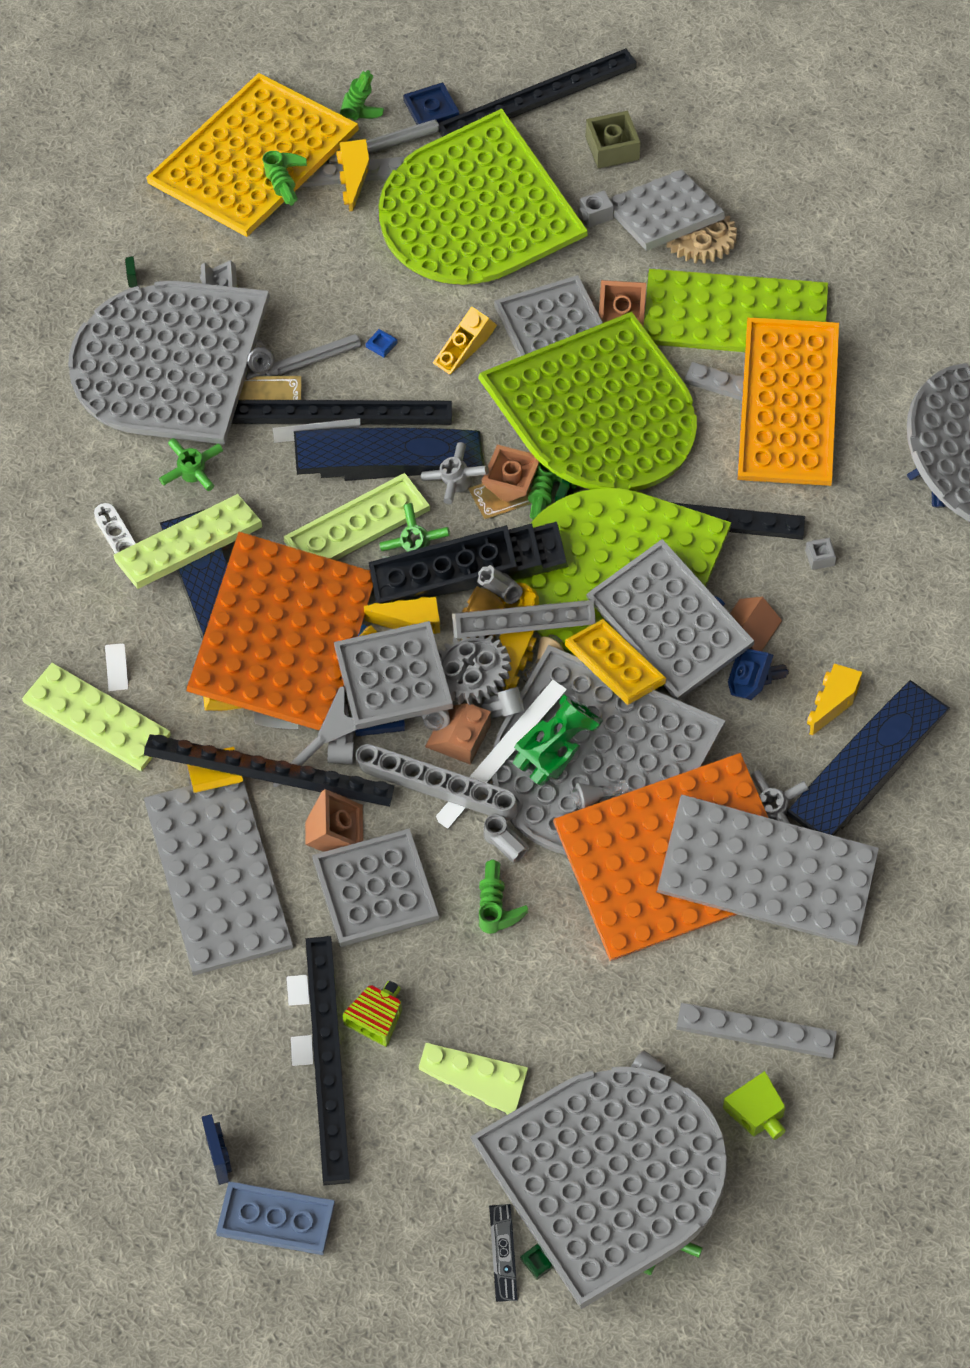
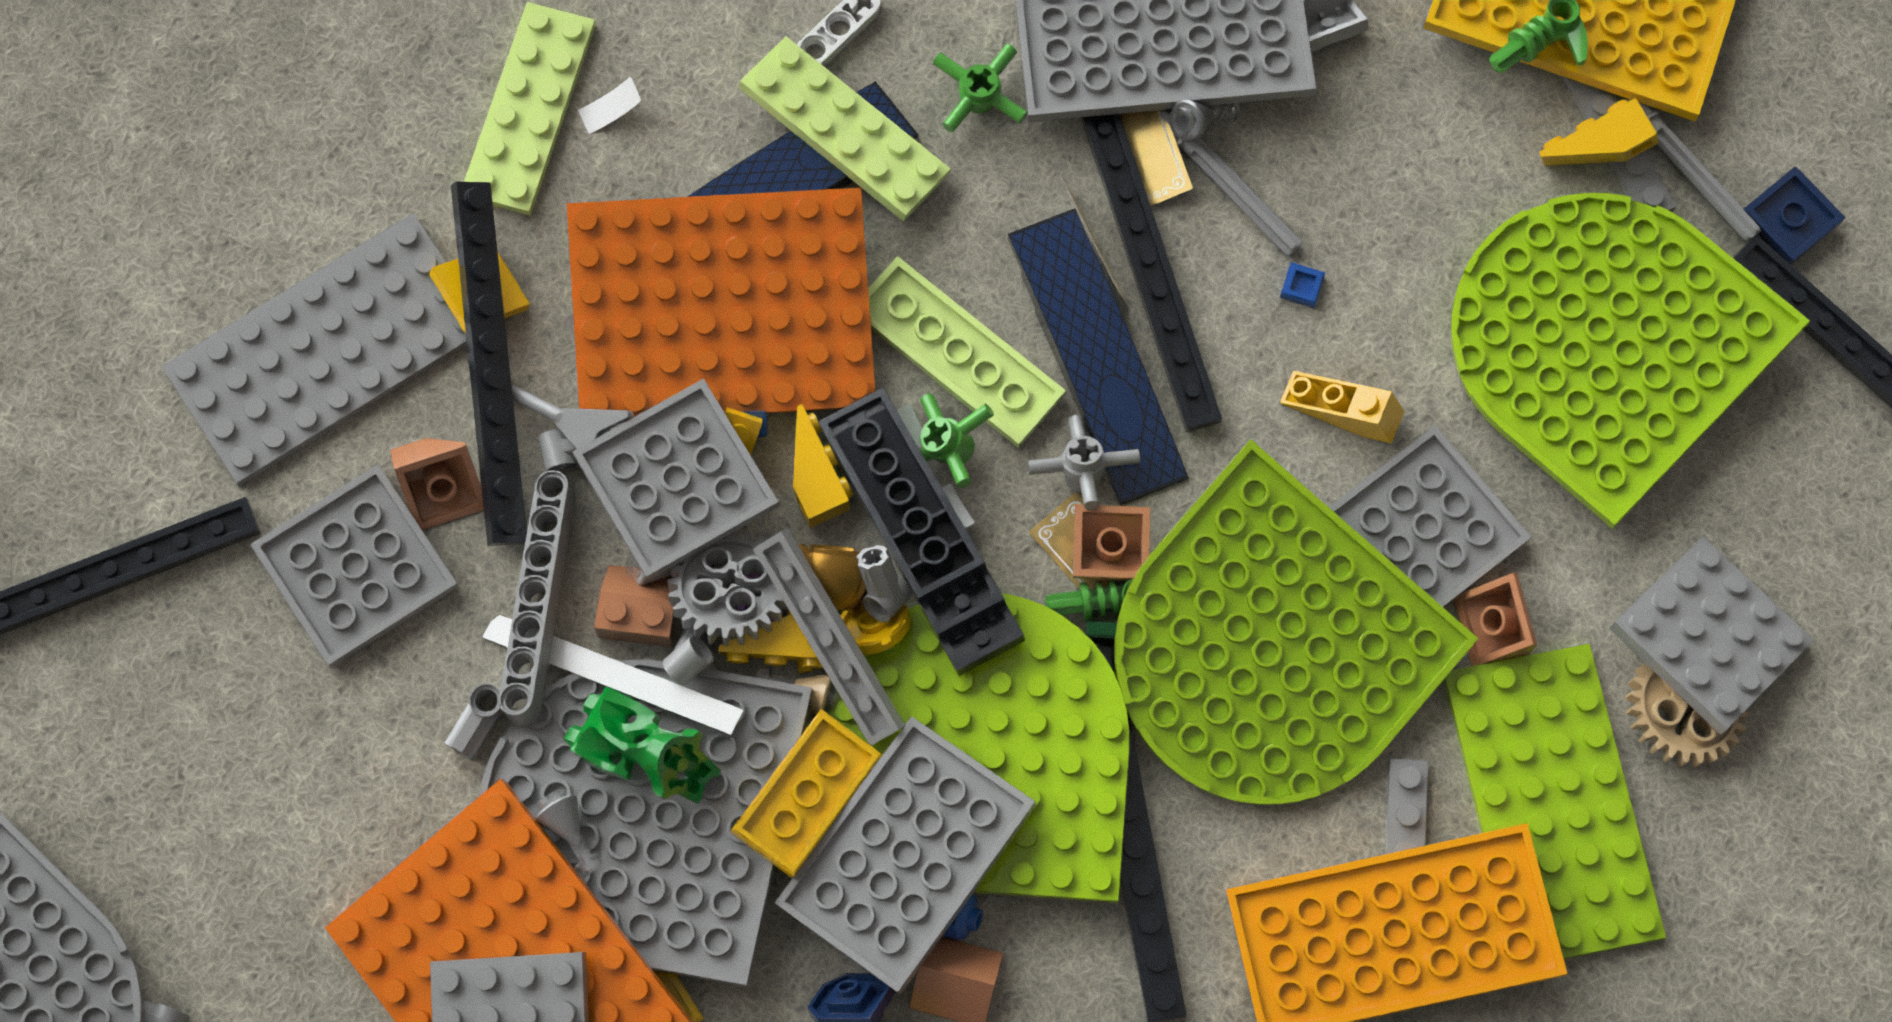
camera: 70 degrees right, 15 degrees up
white sticker [287,975,313,1066] -> none
bright green piece [340,70,384,121] -> none
lime torso [342,981,402,1047] -> none
yellowish green wing [419,1043,528,1115] -> none
bright green piece [479,859,528,934] -> none
light grey brick [578,191,614,227] -> none
olive brick [585,110,640,169] -> none

